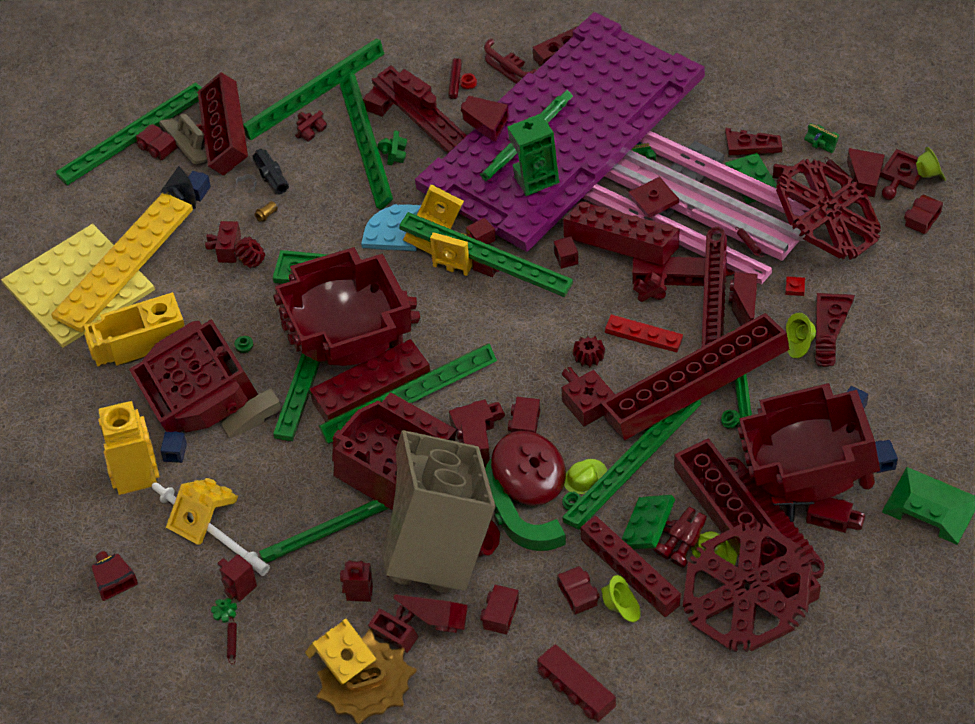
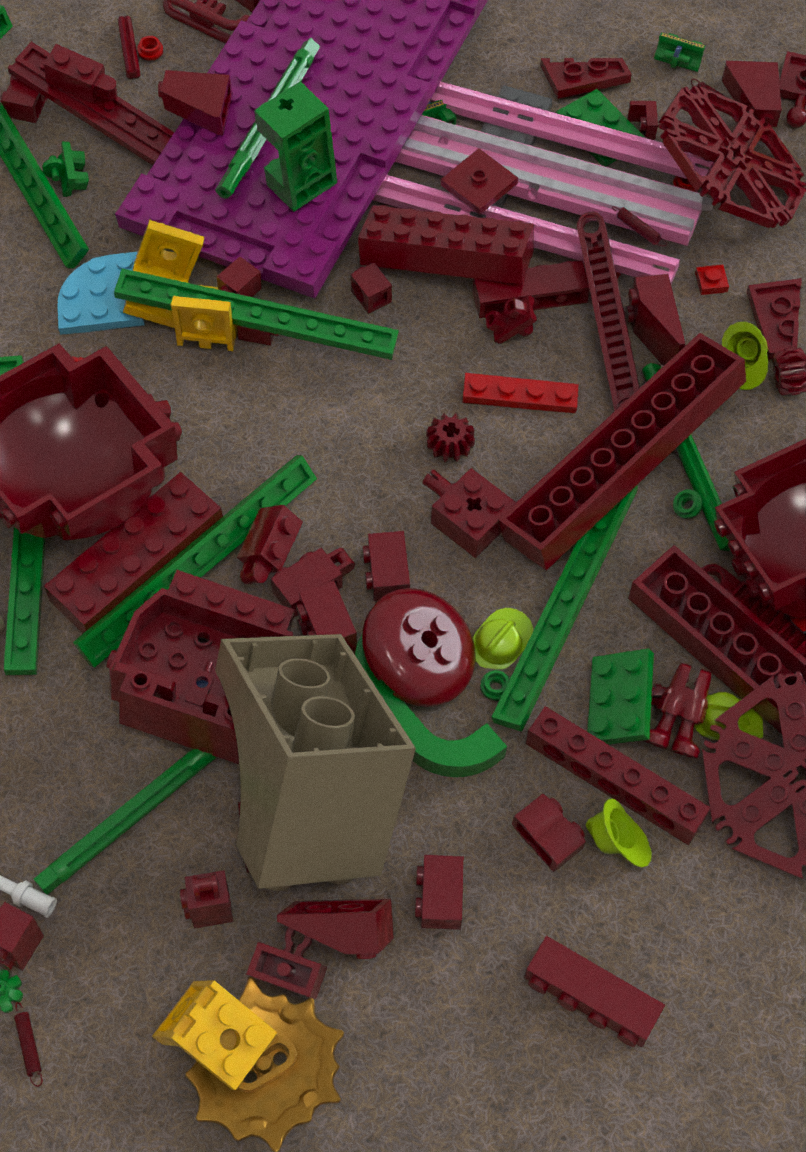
camera: 20 degrees left, 10 degrees up
none -> dark red brick [237,505,303,585]

